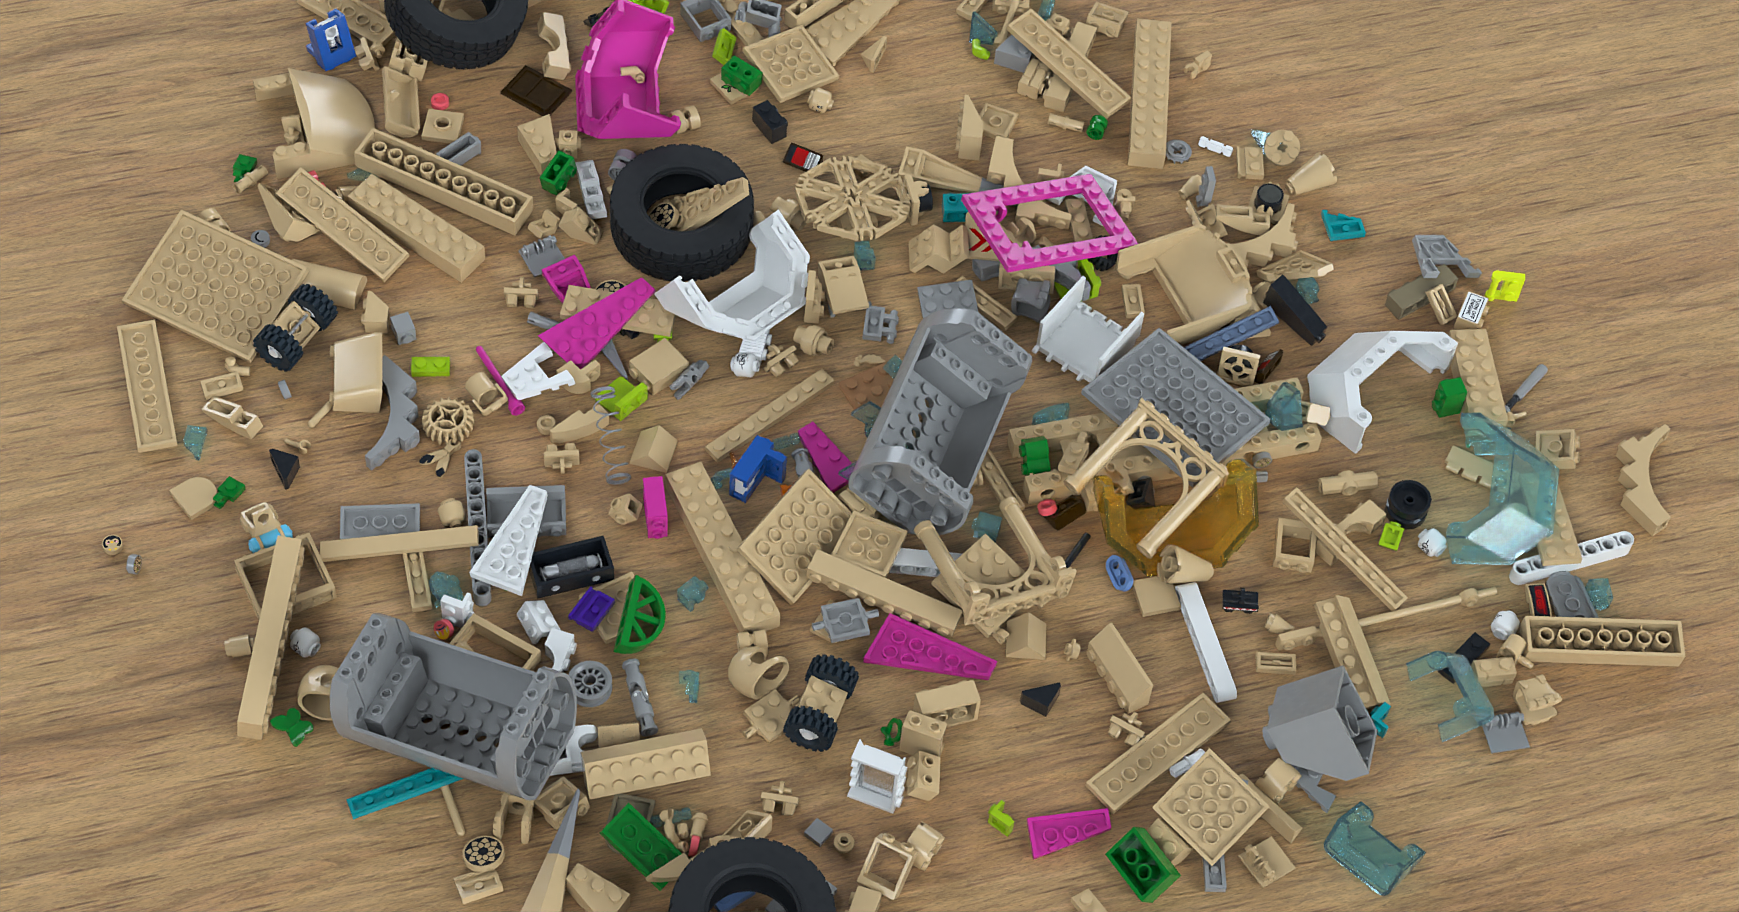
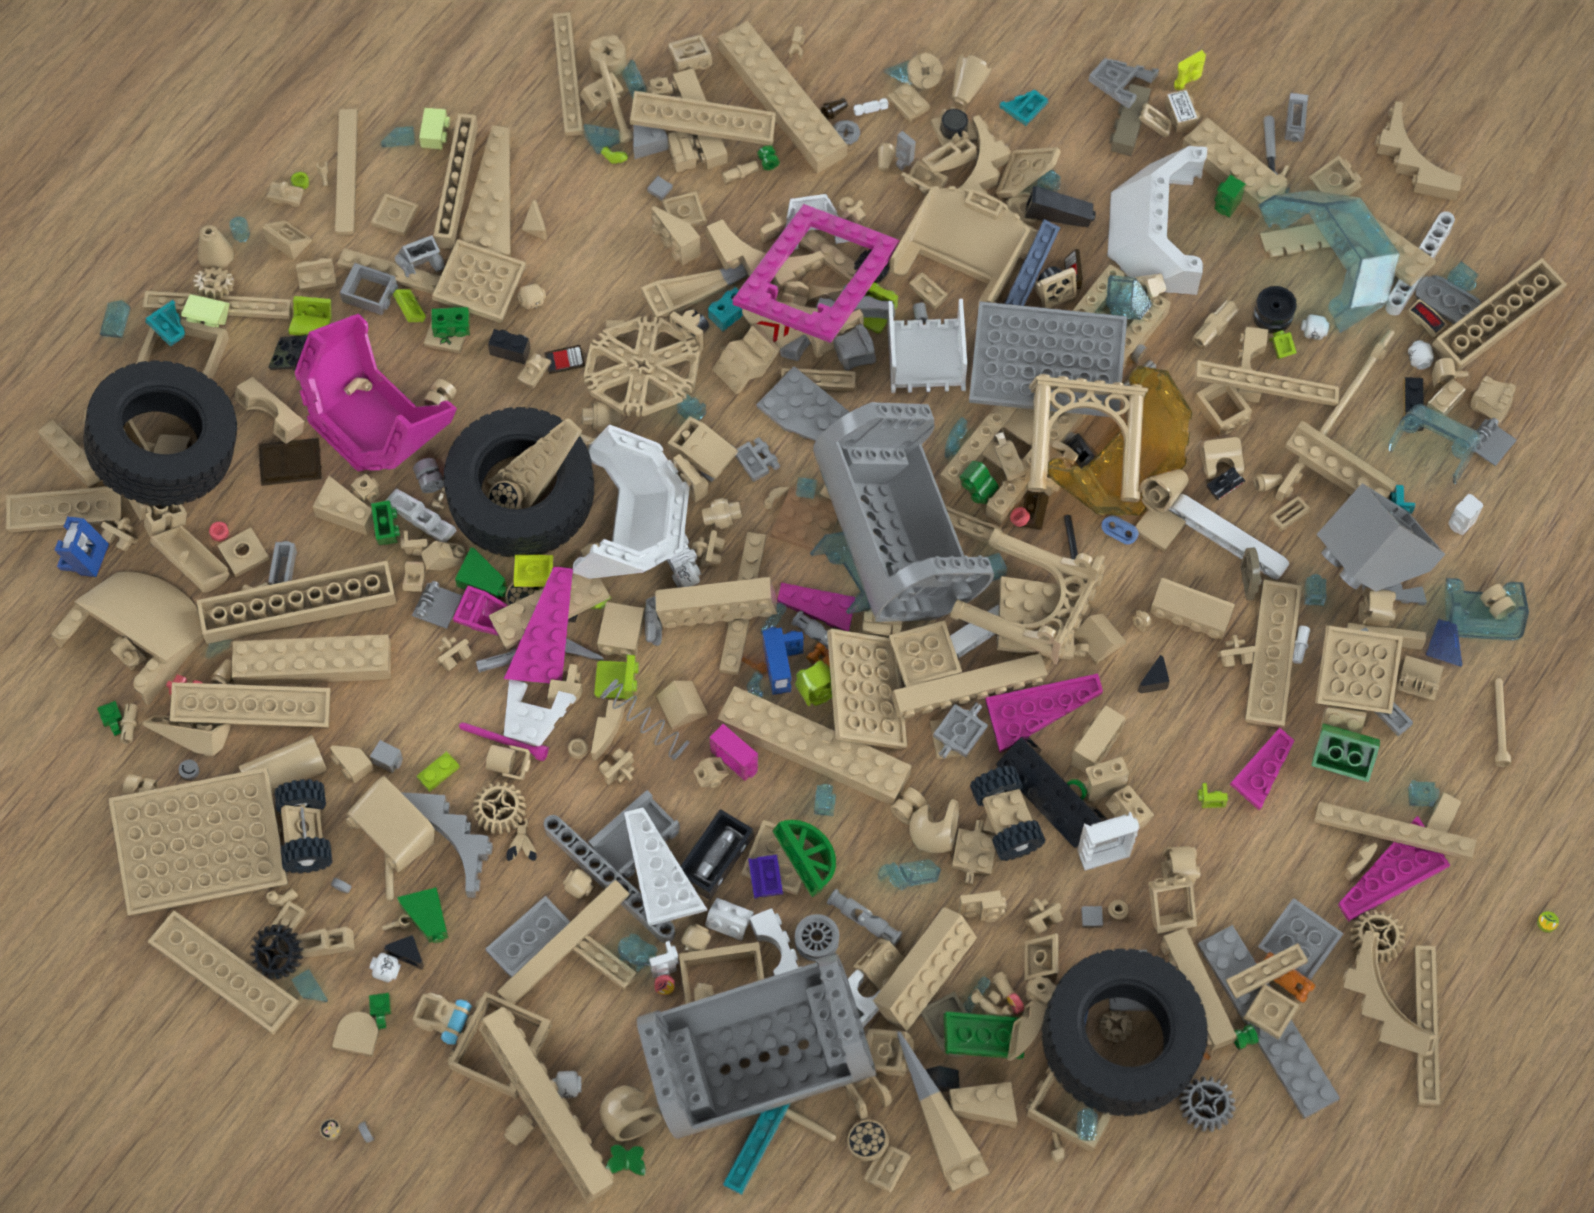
camera: 35 degrees left, 10 degrees up
none -> black gear [249,924,304,979]
none -> white head [369,953,401,982]
none -> green slope [397,887,449,943]
none -> green slope [455,547,508,600]
none -> neon yellow plate [514,555,553,587]
none -> tan hips [517,353,551,389]
none -> light grey tile [647,176,672,201]
none -> tan brick [655,577,777,628]
none -> tan head [681,923,711,952]
none -> lime brick [795,661,832,706]
none -> dark brown cone [821,98,848,120]
none -> clear light blue slope [899,859,941,886]
none -> light grey hinge [913,303,928,323]
none -> black slope [925,1065,960,1092]
none -> tan plate [958,891,1006,922]
none -> black bracket [996,736,1108,848]
none -> tan piece [1200,437,1244,480]
none -> dark tan plate [1240,547,1261,600]
none -> light grey window [1285,93,1308,142]
none -> clear light blue brick [1304,574,1327,606]
none -> clear blue wing [1426,618,1463,667]
none -> white brick [1448,494,1483,535]
none -> tan wheel [1480,584,1516,620]

